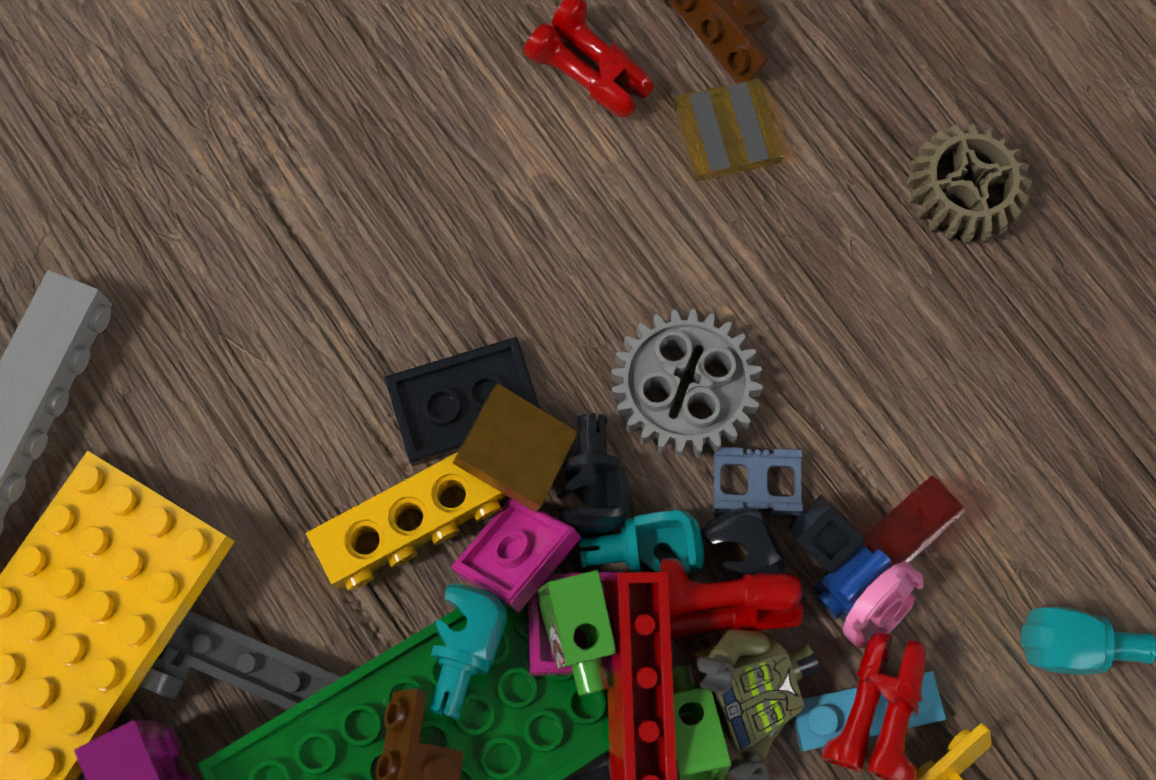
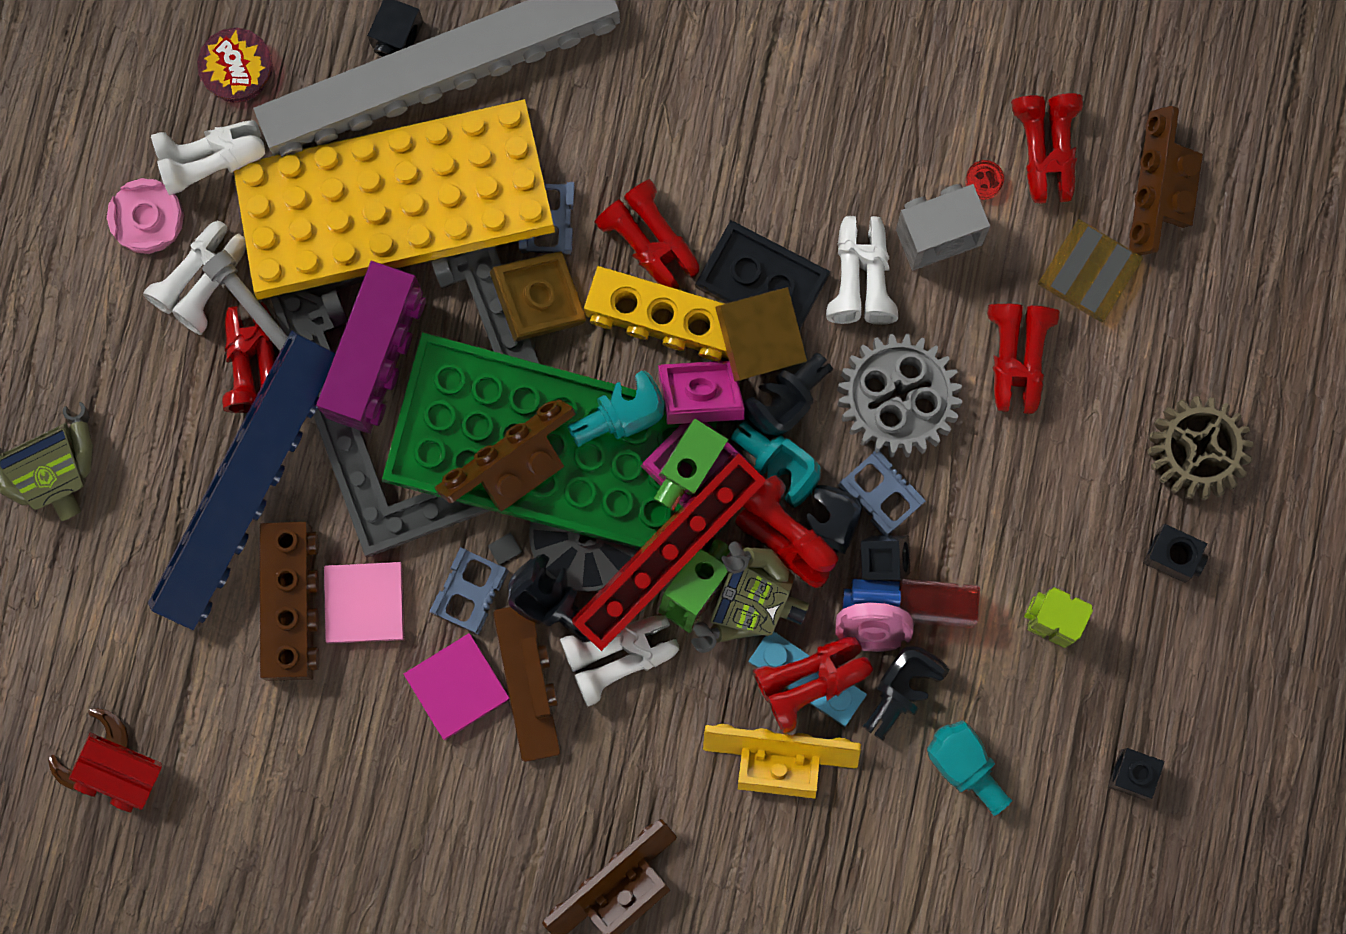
camera: 55 degrees right, 5 degrees up
none -> pearl gold tile [490,251,586,342]
none -> sand blue piece [519,182,575,255]
none -> red piece [594,179,699,289]
none -> white piece [826,216,898,324]
none -> black piece [862,646,950,741]
none -> light grey brick [896,184,990,271]
none -> clear red tile [965,160,1004,200]
none -> red piece [987,303,1060,414]
none -> lime brick [1024,587,1093,648]
none -> black brick [1143,524,1208,583]

